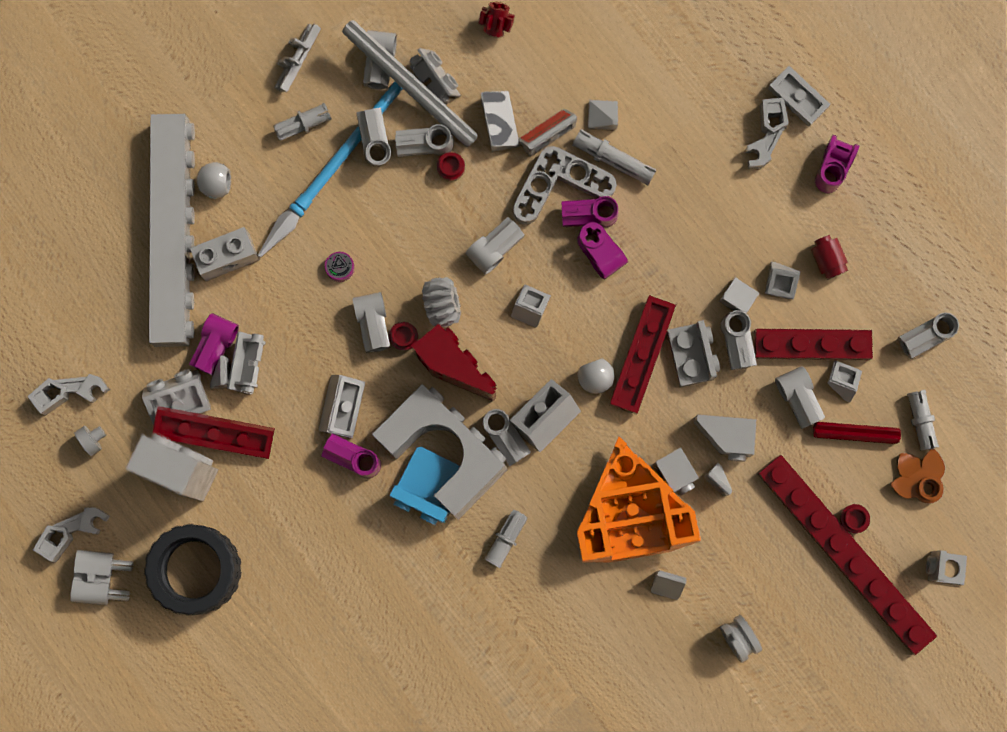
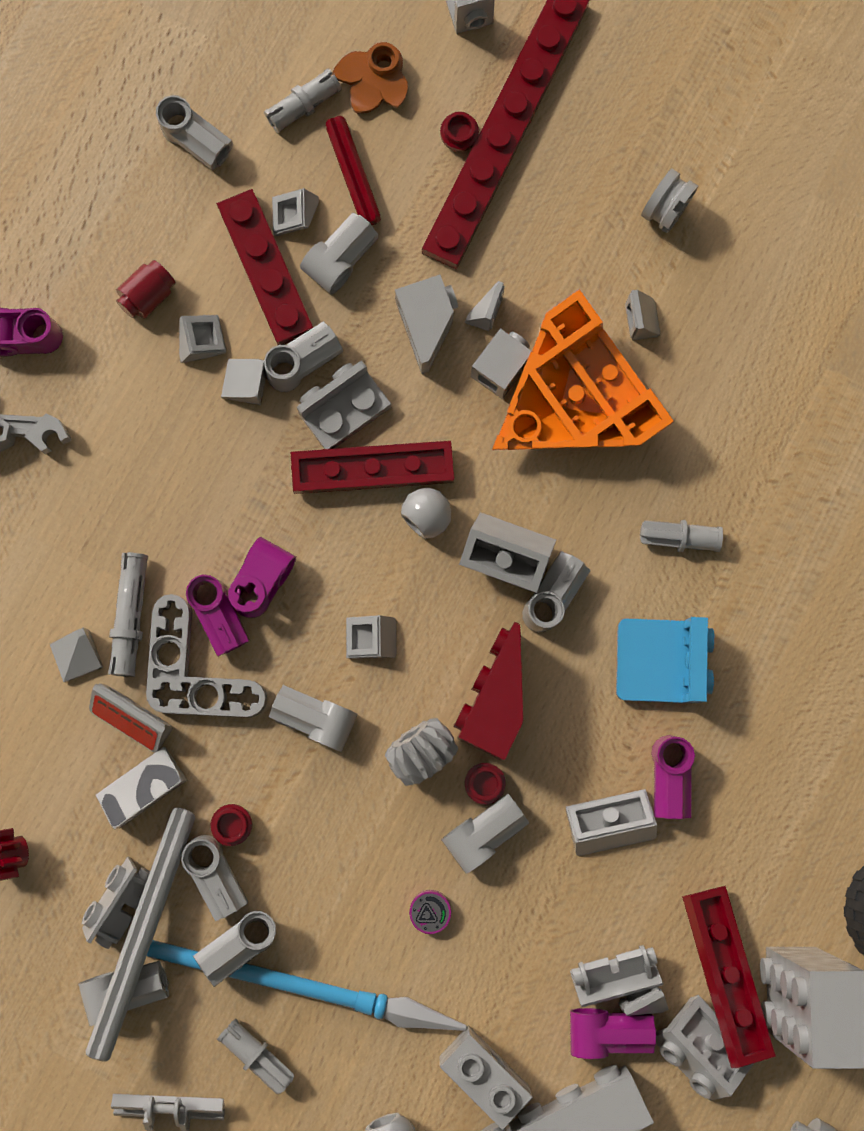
camera: 115 degrees left, 0 degrees up
light grey arch [372,384,508,520] -> none

